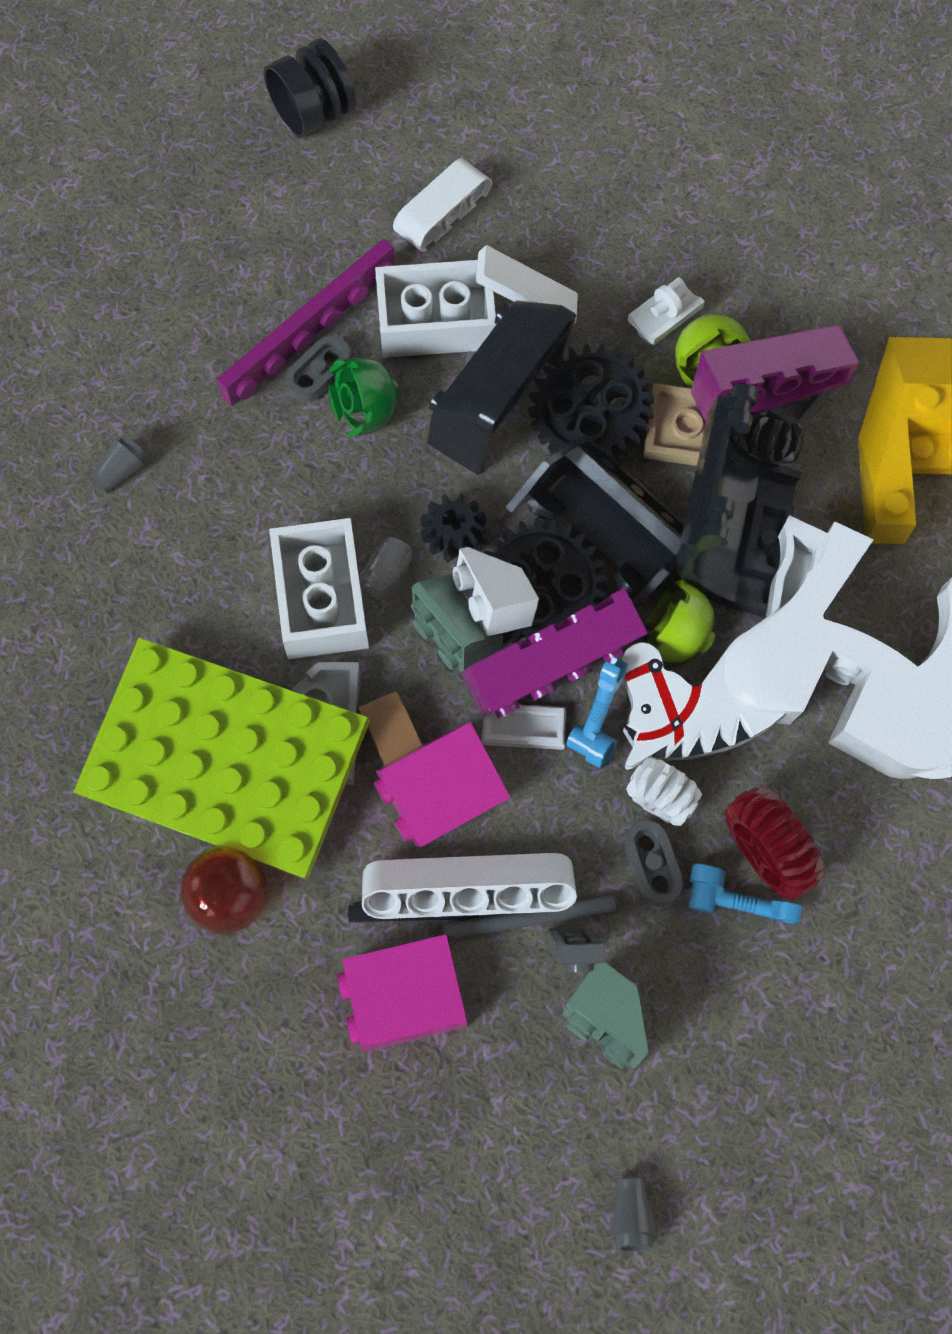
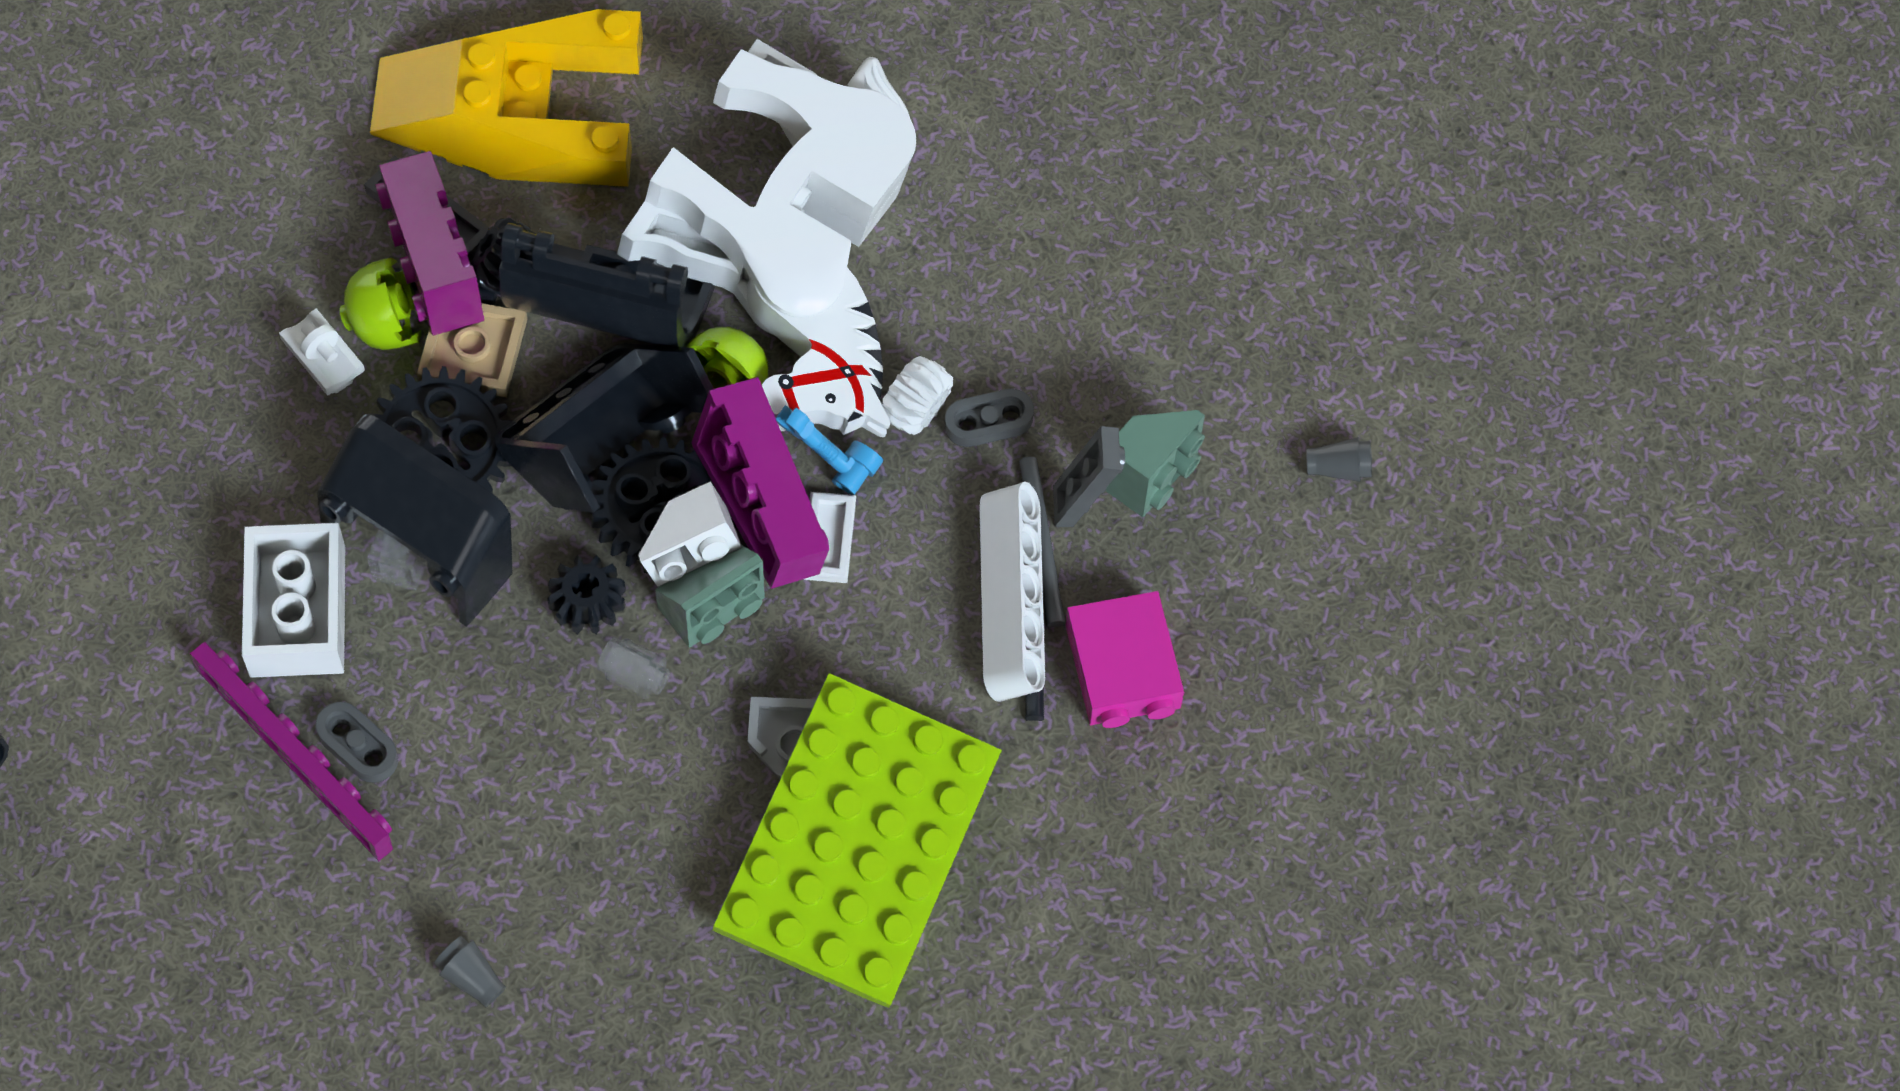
camera: 90 degrees left, 5 degrees down
clear red cylinder [180,846,268,934] -> none
white brick [269,518,369,660] -> none
green cylinder [328,357,399,437] -> none
medium nougat slope [357,691,422,766] -> none
dark pink brick [374,722,511,847] -> none
white beam [393,158,492,252] -> none
white tile [476,245,578,325] -> none
dark azure brick [688,864,803,925] -> none
dark red gear [725,786,824,900] -> none

